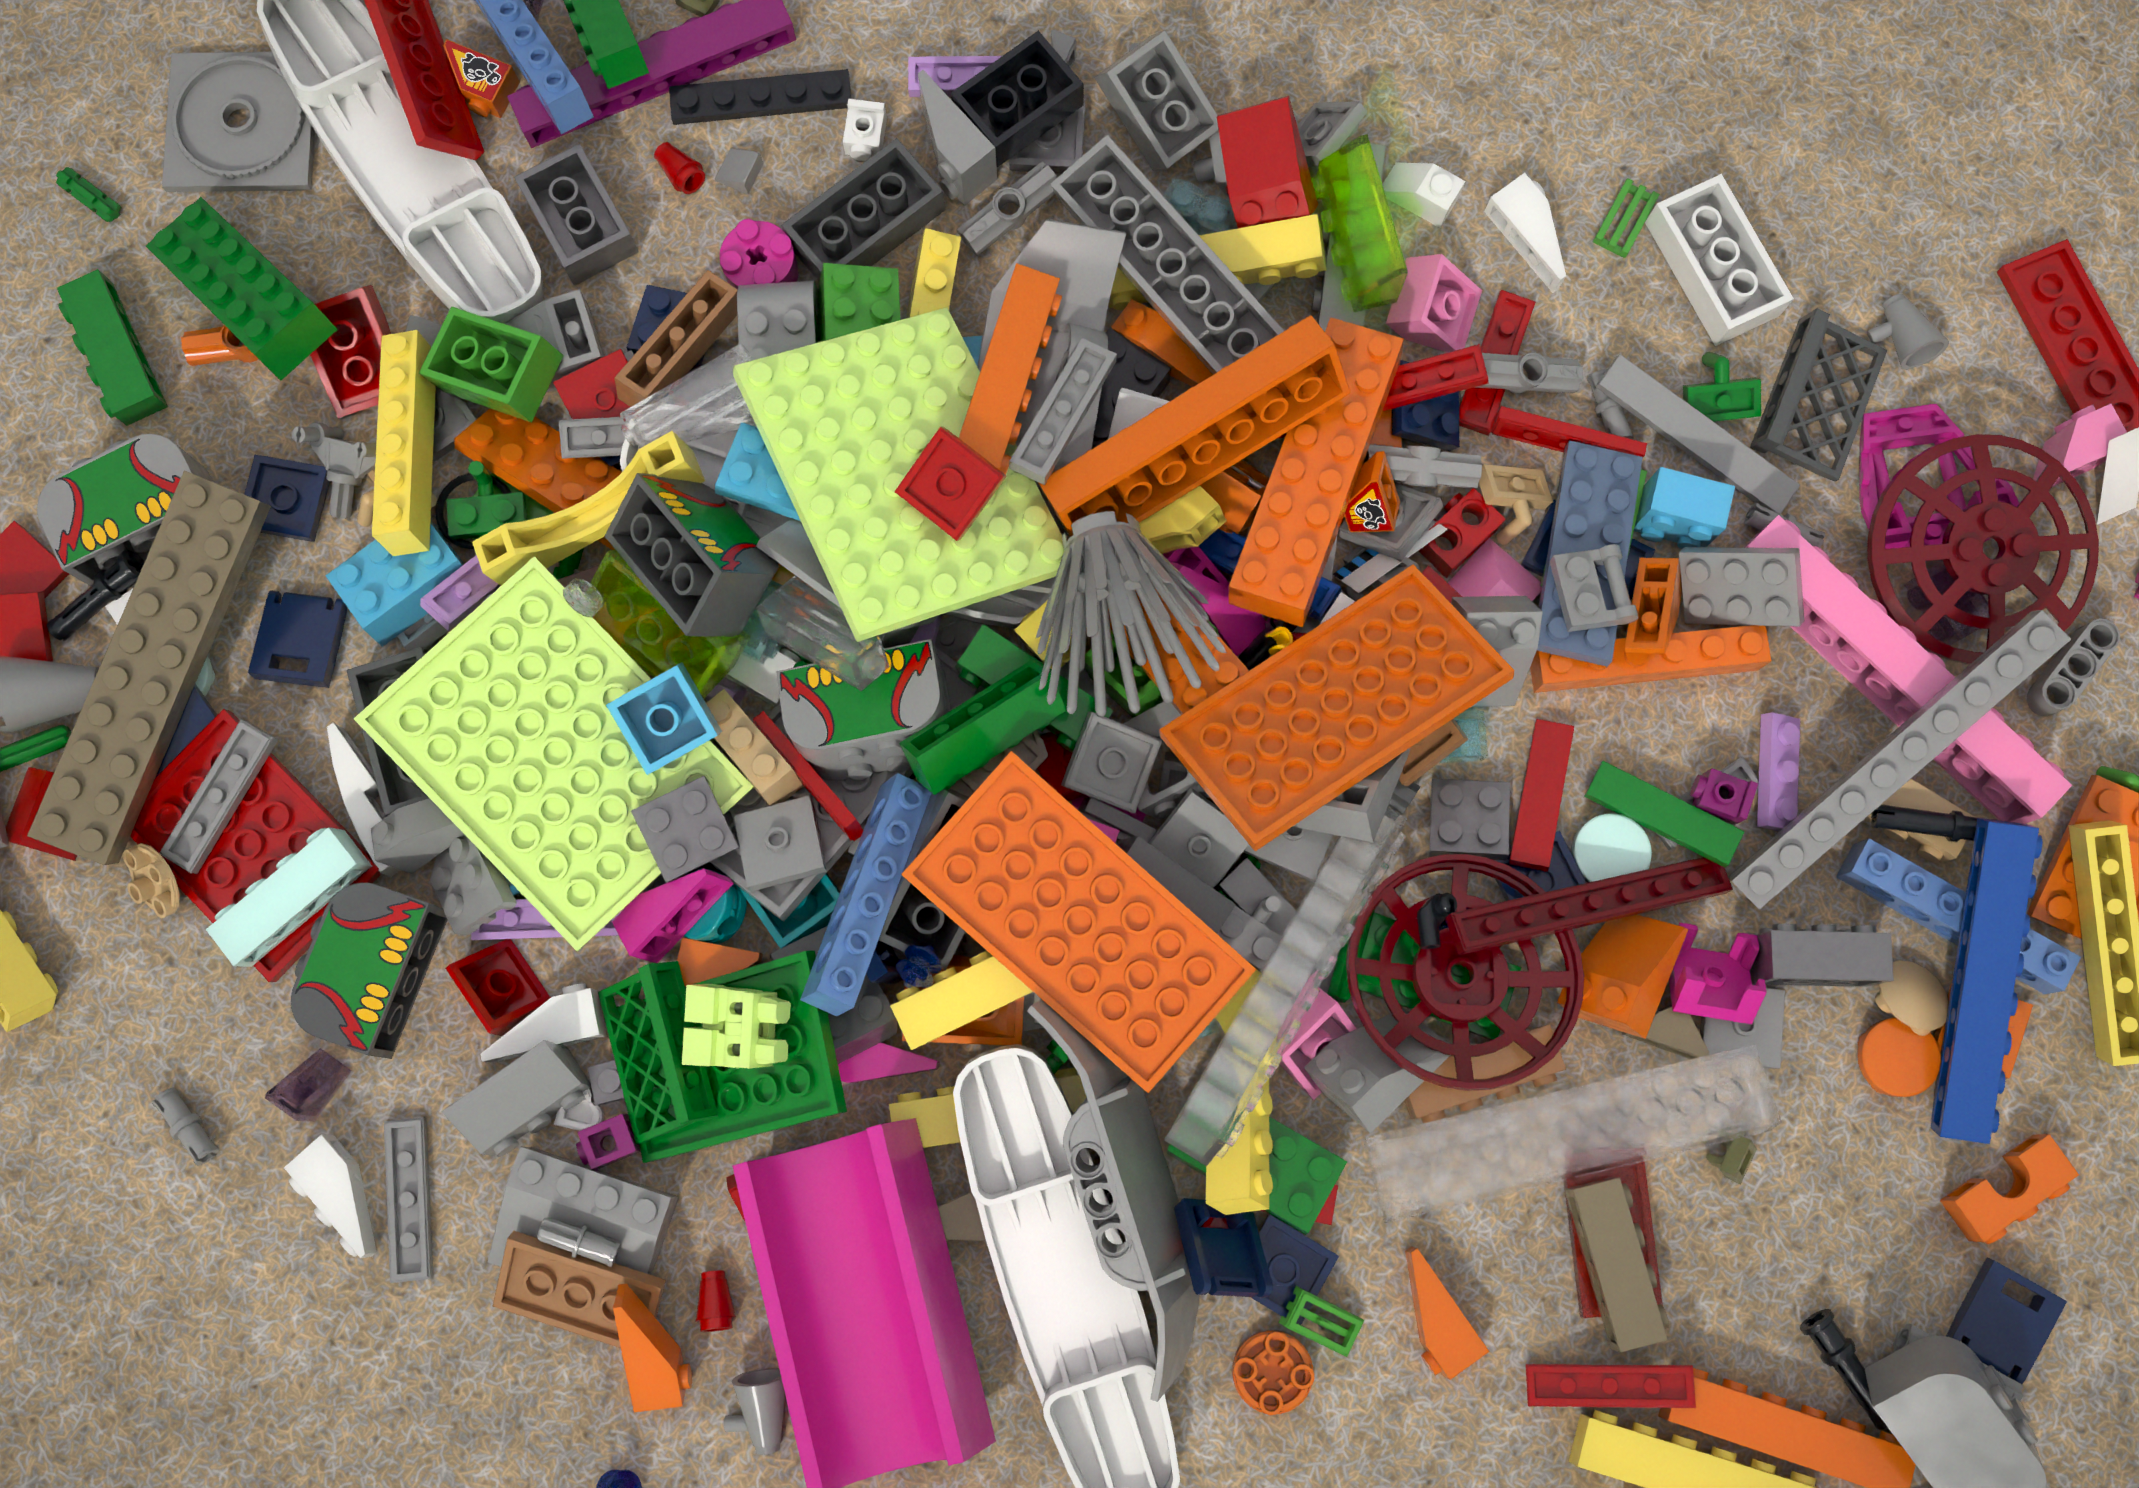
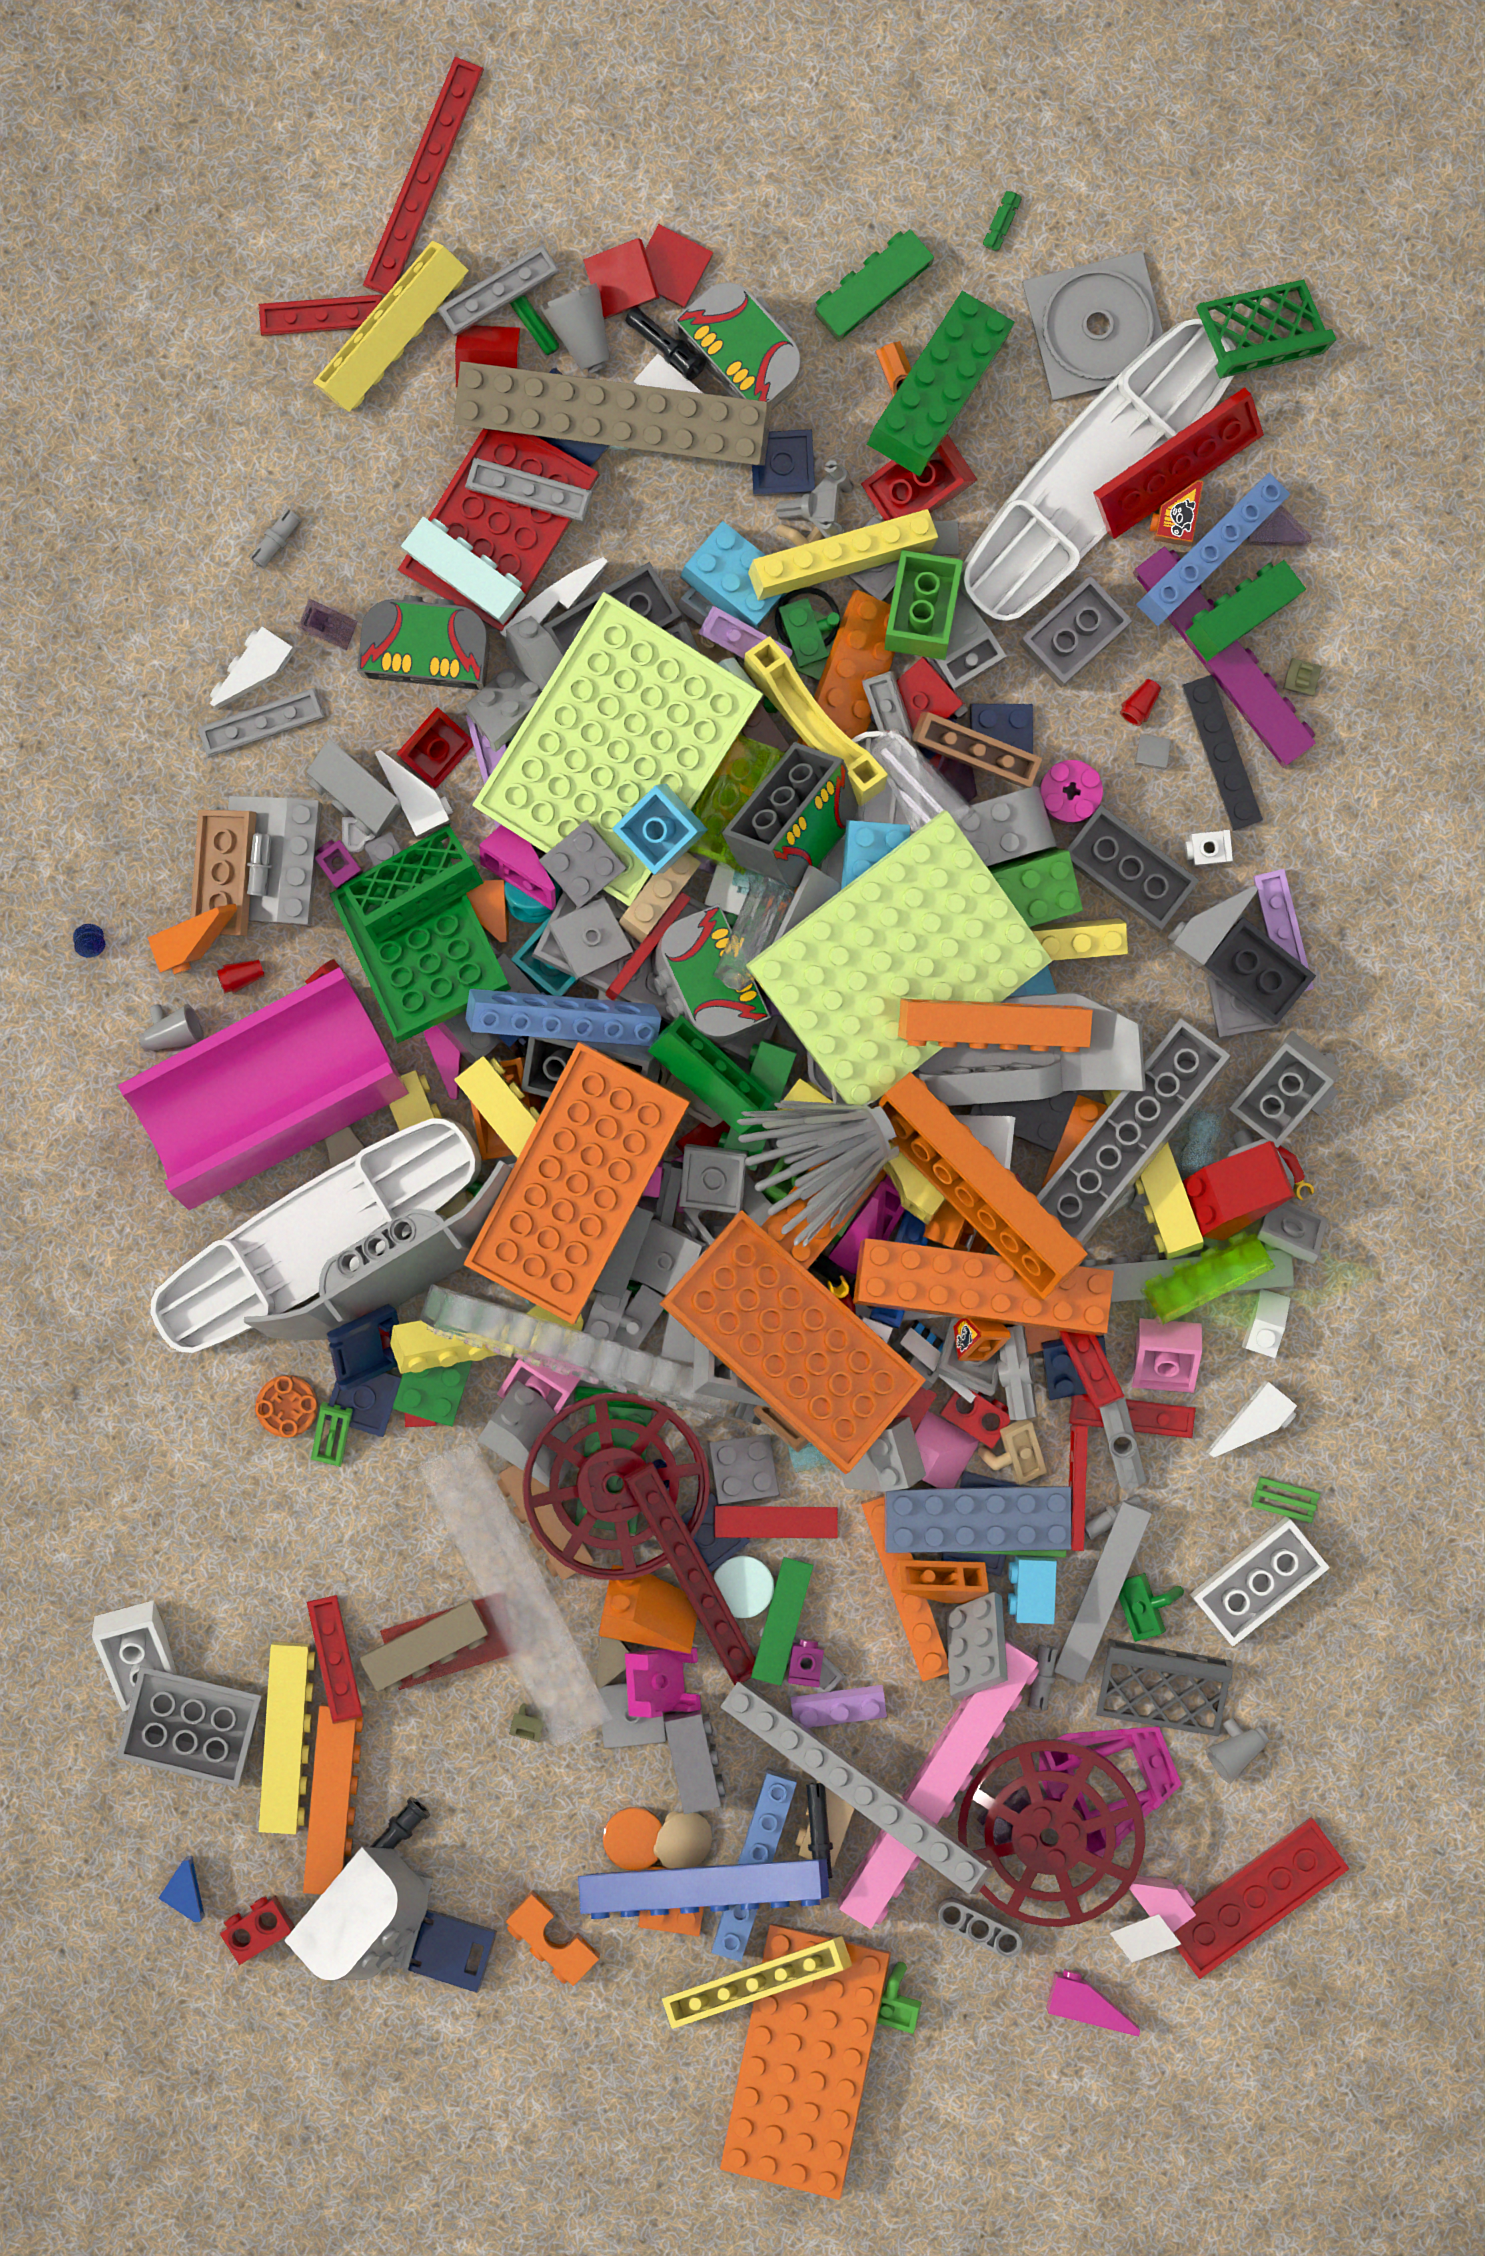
camera: 75 degrees right, 10 degrees up
tan dish [123,843,180,918] -> none
dark blue container [248,590,348,688] -> none
clear tile [563,578,604,617] -> none
yellowish green hips [682,984,791,1069] -> none
red tile [894,427,1007,541] -> none
clear blue wheel [896,945,942,988] -> none
light grey piece [957,161,1057,256] -> none
light grey plate [1009,338,1117,485] -> none
light grey slope [1051,30,1077,68] -> none
orange slope [1405,1246,1489,1380] -> none
black arm [1417,893,1457,949] -> none
light grey plate [1549,544,1639,632] -> none

